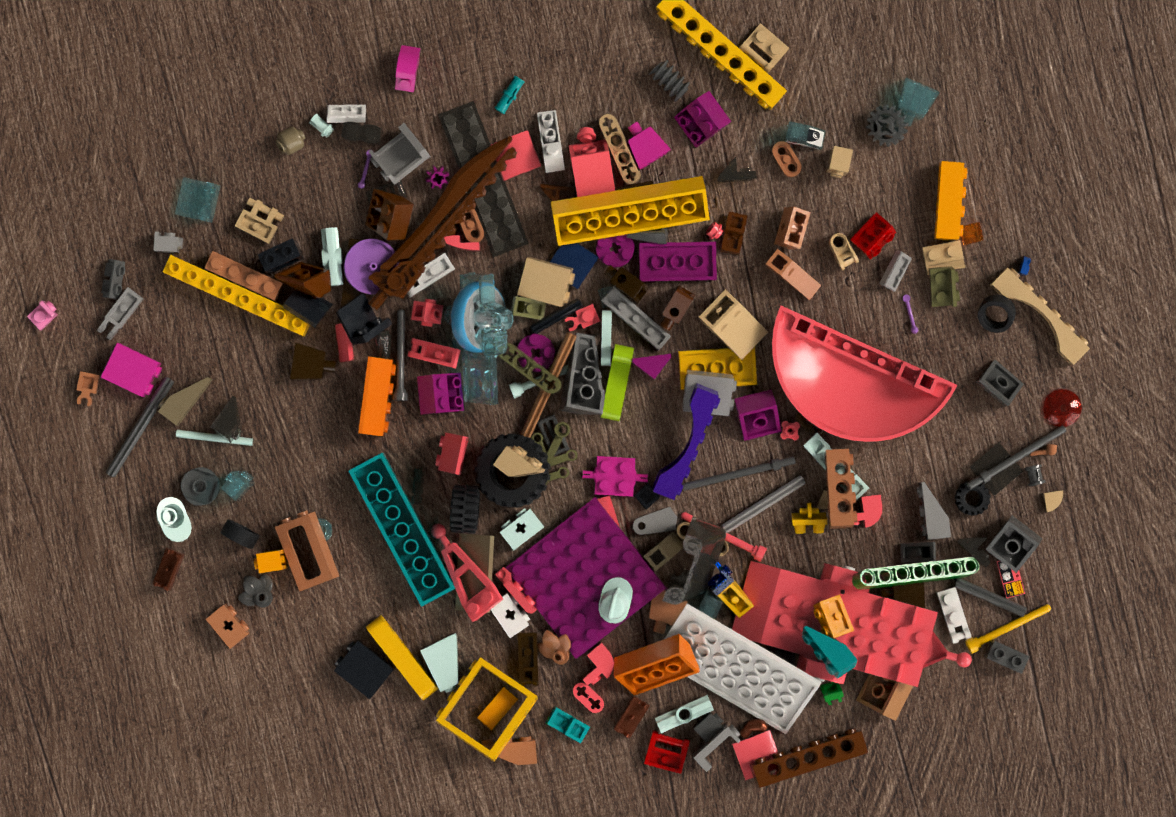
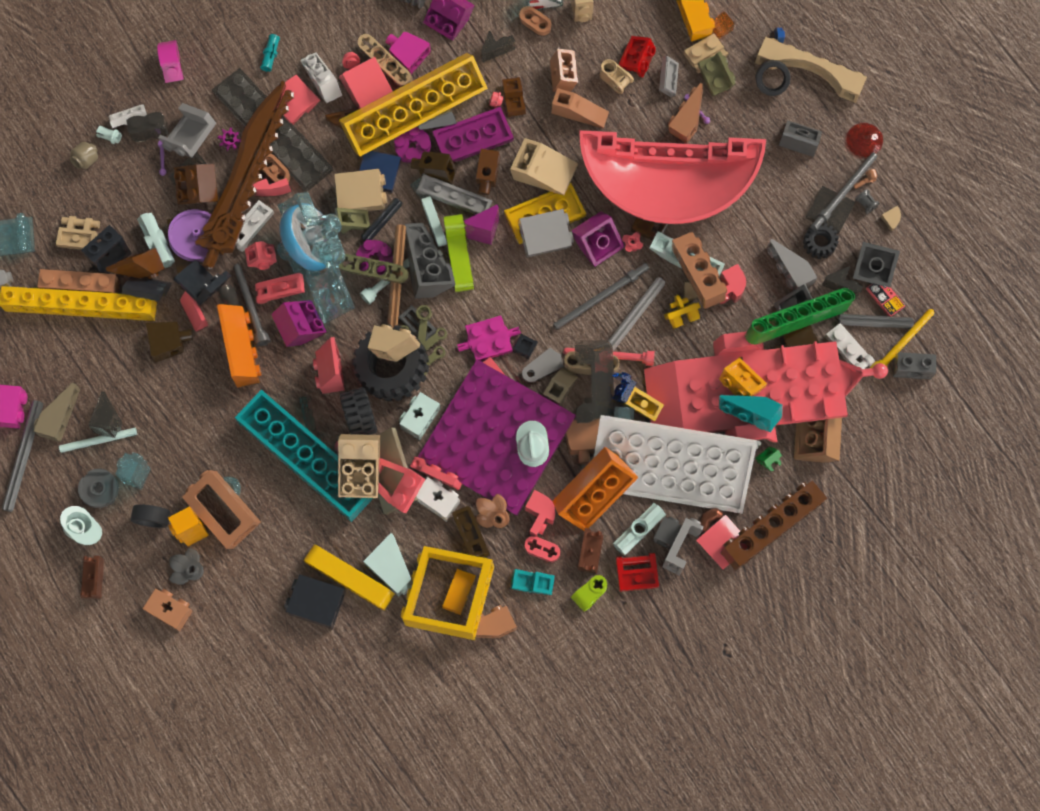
camera: 20 degrees left, 15 degrees down
coral plate [564,304,600,331] -> none
dark purple arch [652,383,720,500] -> none
none -> tan slope [338,434,380,498]
none -> lime piece [571,575,607,612]
none -> nougat slope [668,83,703,144]

